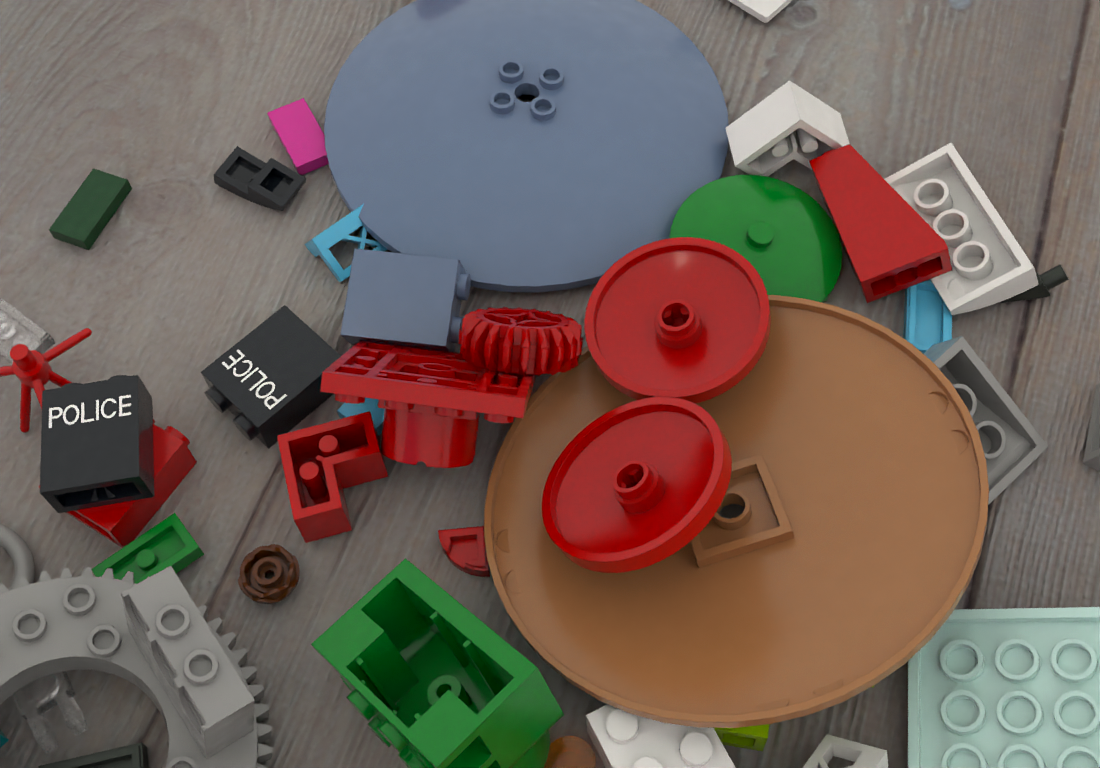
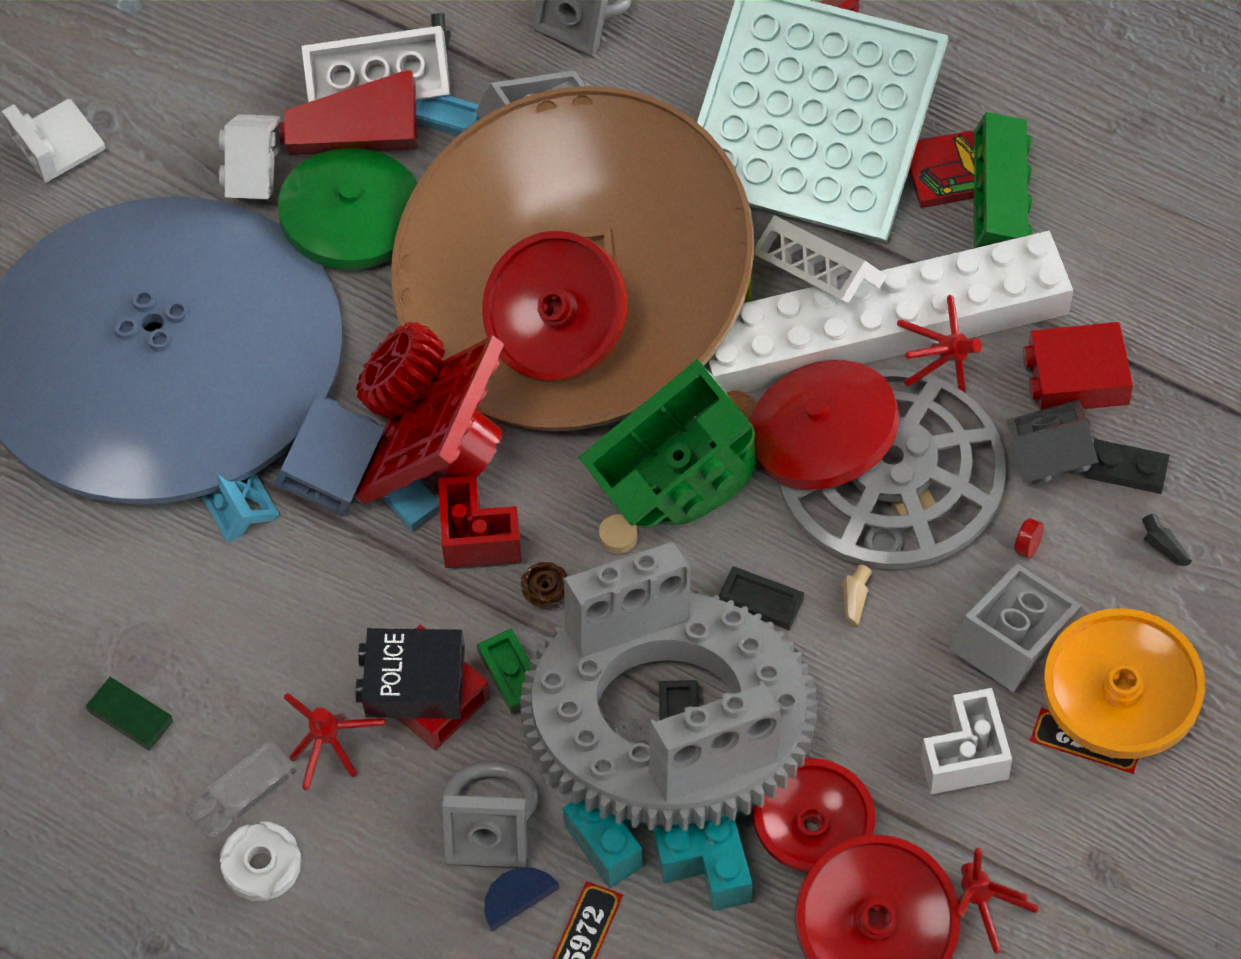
camera: 80 degrees left, 0 degrees up
black brick [201,305,341,449] -> none
black slope [214,146,306,211] -> none
dark pink tile [267,98,329,175] -> none
red tile [438,526,490,577] -> none
red dish [584,237,771,404] -> none

